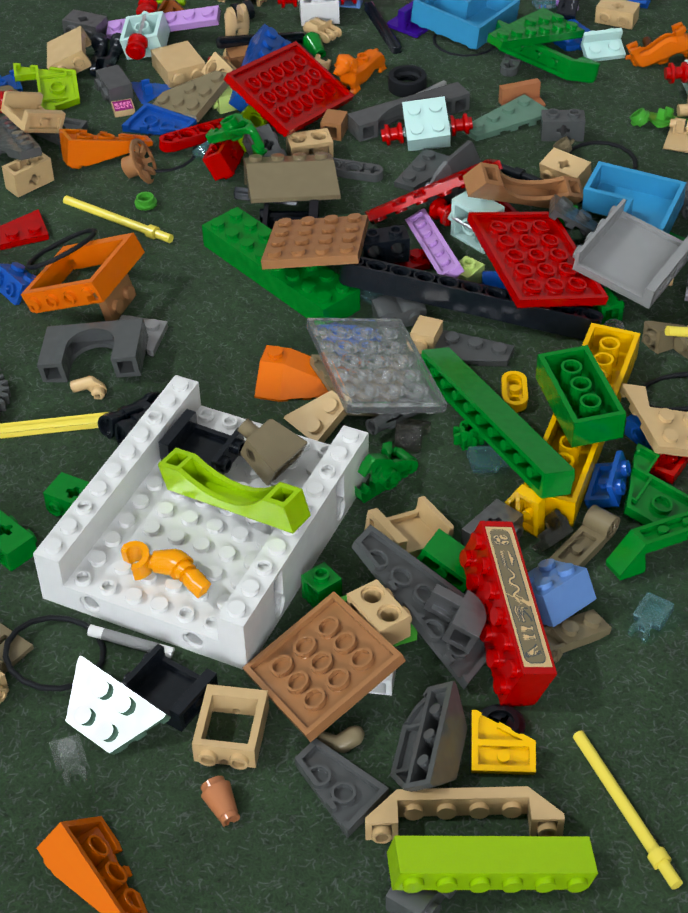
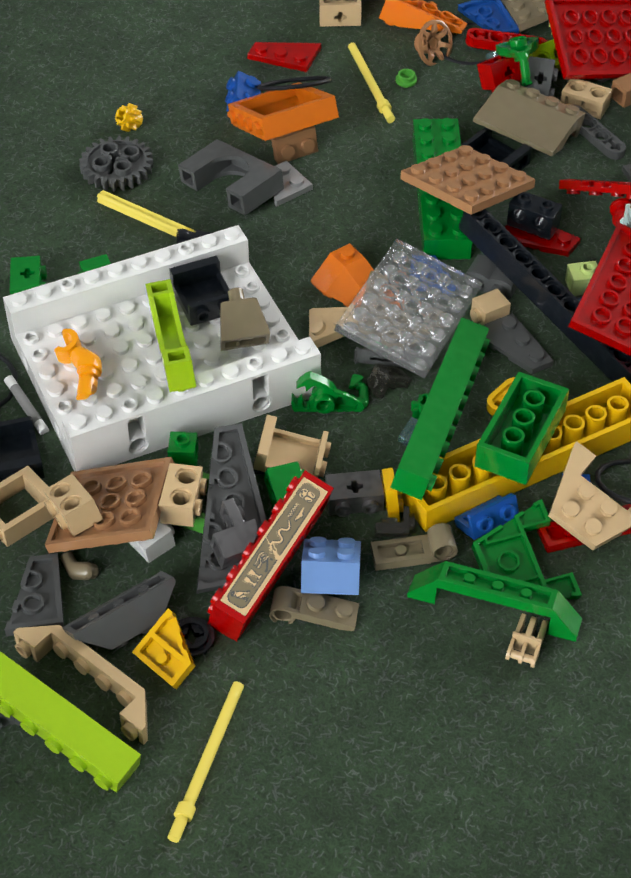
camera: 40 degrees right, 5 degrees up
tan arm [70,376,107,399] -> none
lavender plate [405,208,465,278] -> none
clear light blue plate [628,592,674,644] -> none
none -> tan brick [43,474,103,536]

